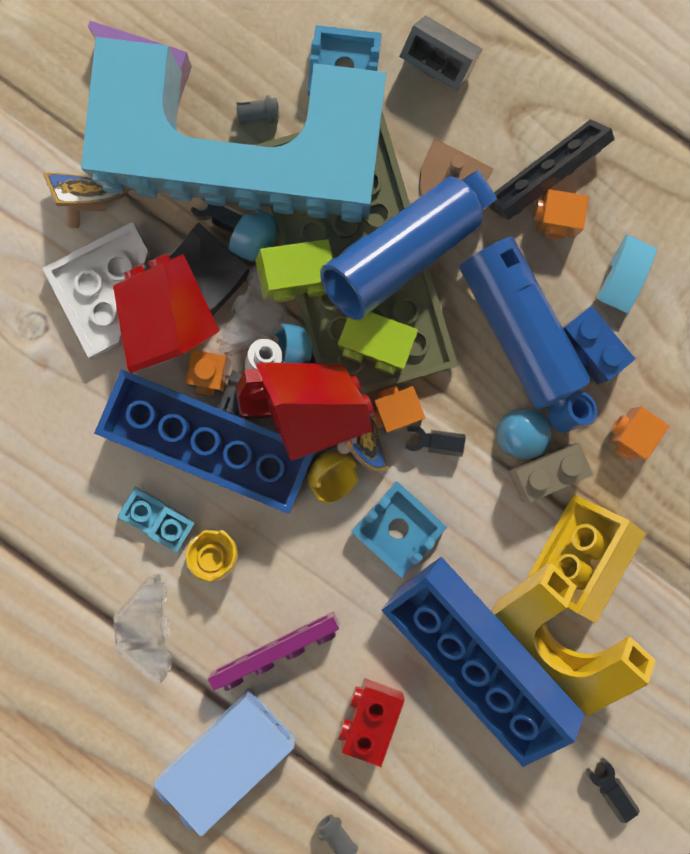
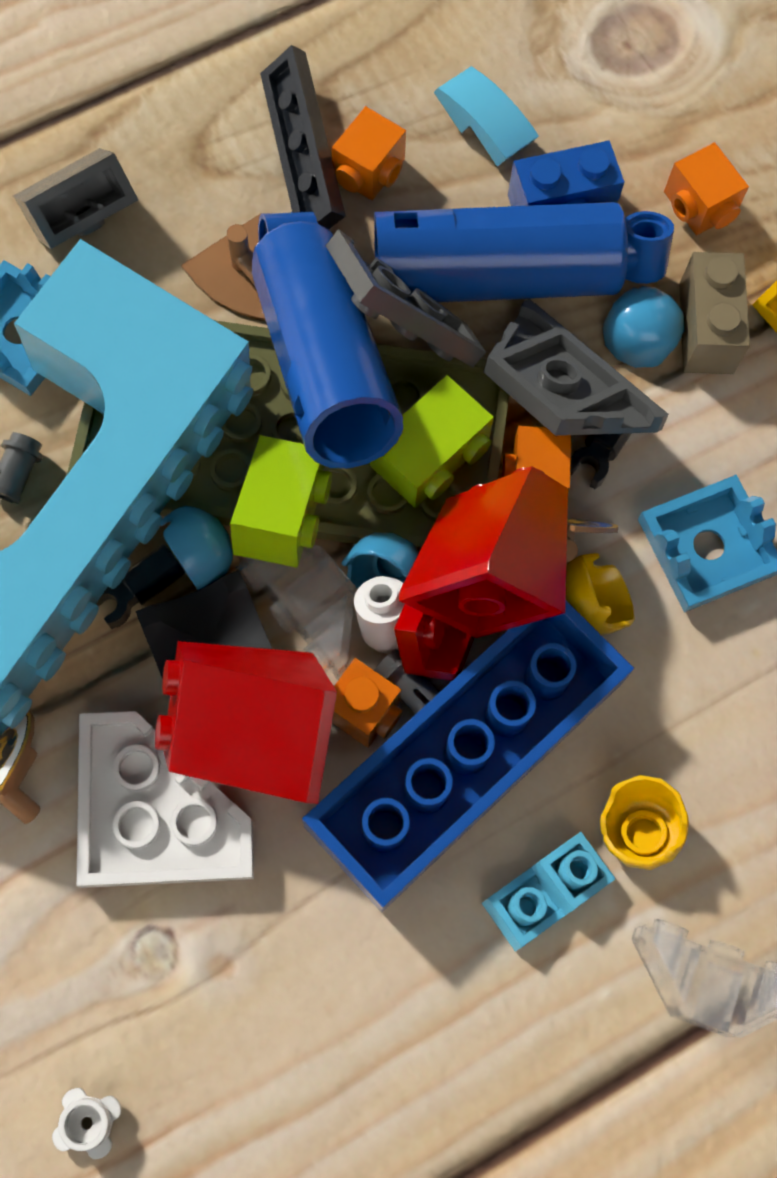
camera: 65 degrees left, 15 degrees down
none -> dark grey wing [326,229,486,368]
none -> dark grey wing [484,299,669,436]

